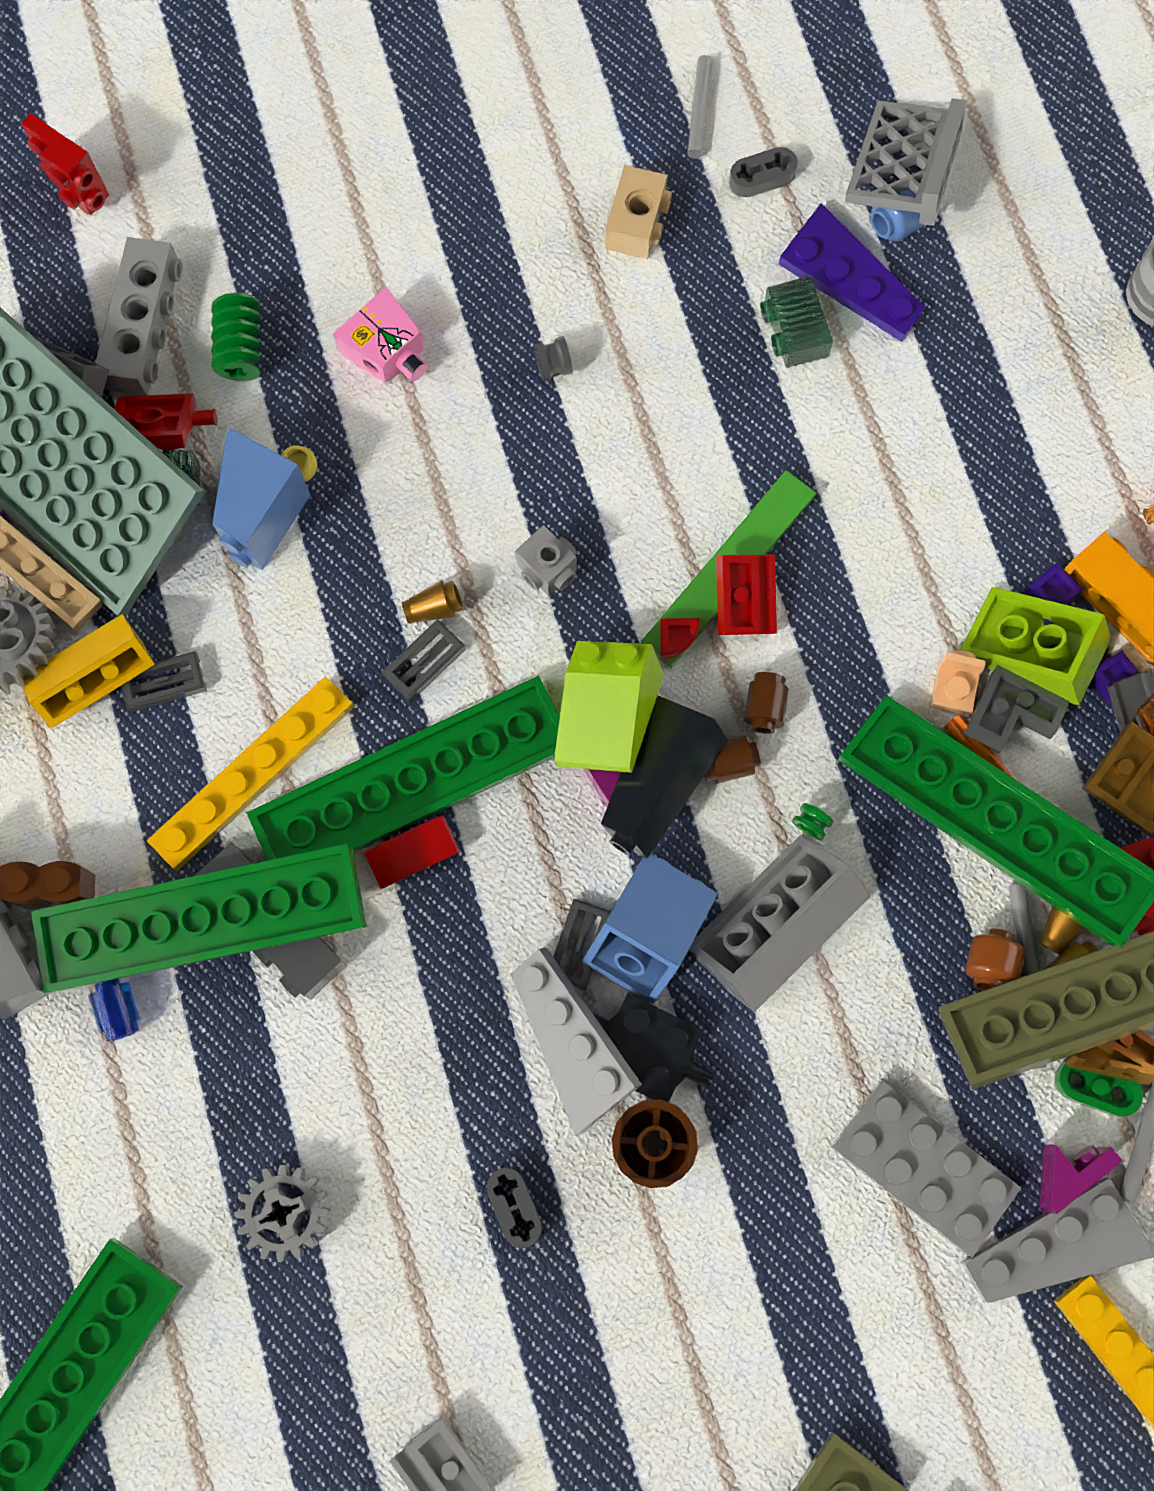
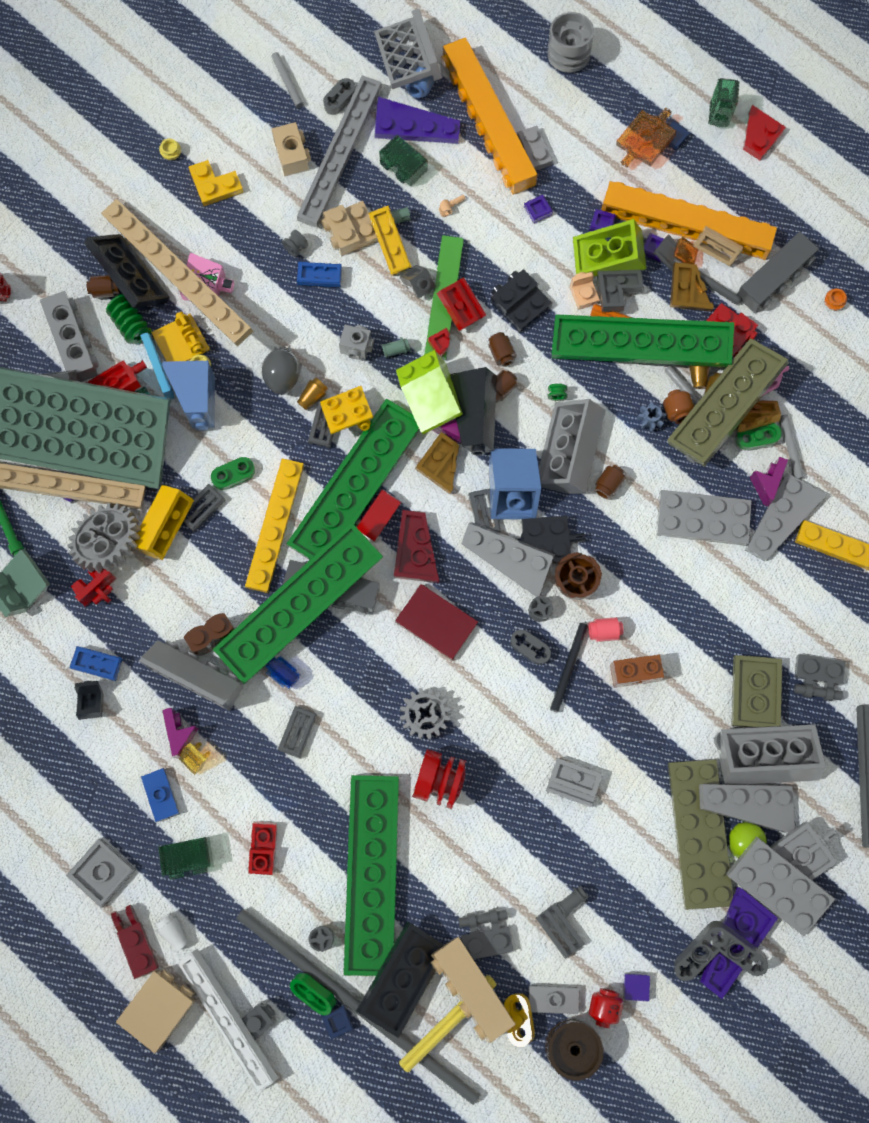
camera: 35 degrees left, 0 degrees up
none -> black plate [84,234,170,308]
none -> reddish brown brick [86,275,121,298]
none -> tan plate [101,199,254,347]
none -> medium azure tile [140,332,175,399]
none -> yellow hinge [152,312,210,362]
none -> light yellow plate [159,138,181,160]
none -> yellow plate [188,160,244,207]
none -> green plate [211,457,255,490]
none -> dark grey helmet [262,346,302,395]
none -> dark grey tile [278,706,317,759]
none -> light grey plate [297,75,382,228]
none -> blue plate [297,262,342,287]
none -> yellow hinge [320,386,373,434]
none -> tan plate [321,201,378,256]
none -> yellow tile [368,206,412,276]
none -> sand green pin [382,337,411,358]
none -> sand green pin [391,207,410,224]
none -> dark red wing [394,510,439,583]
none -> dark red tile [395,584,478,661]
none -> dark grey bracket [399,265,436,298]
none -> red wheel [412,749,466,809]
none -> pearl gold wing [415,432,459,494]
none -> light nougat hand [439,195,465,217]
none -> light orange brick [441,37,537,195]
none -> black plate [491,269,552,333]
none -> light grey plate [517,125,553,171]
none -> dark purple tile [524,194,553,224]
none -> dark grey wheel [528,596,553,622]
none -> black bar [550,623,588,713]
none -> coral brick [588,617,624,642]
none -> reddish brown brick [594,465,626,500]
none -> dark orange brick [610,654,664,688]
none -> sand blue gear [637,402,666,432]

